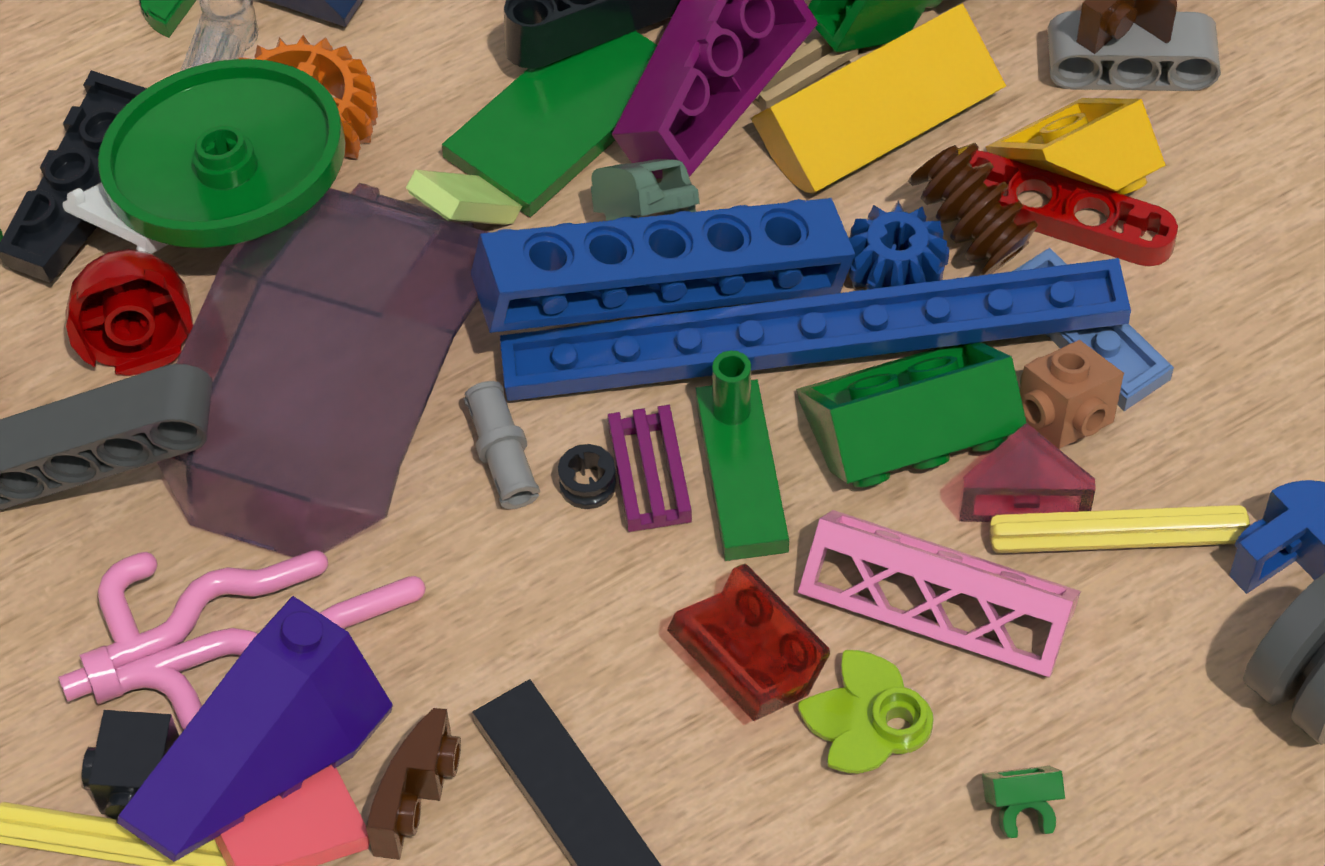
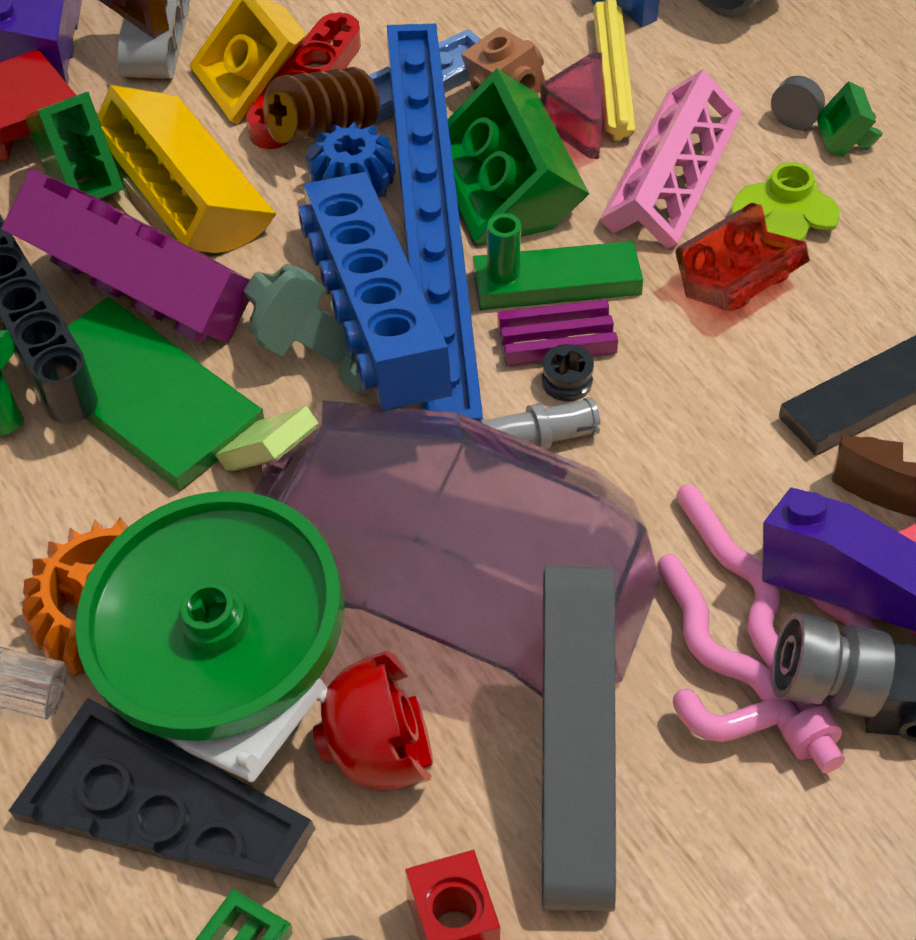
camera: 90 degrees left, 5 degrees down
none -> dark grey tile [771,75,825,129]
none -> flat silver wheel [772,612,895,718]

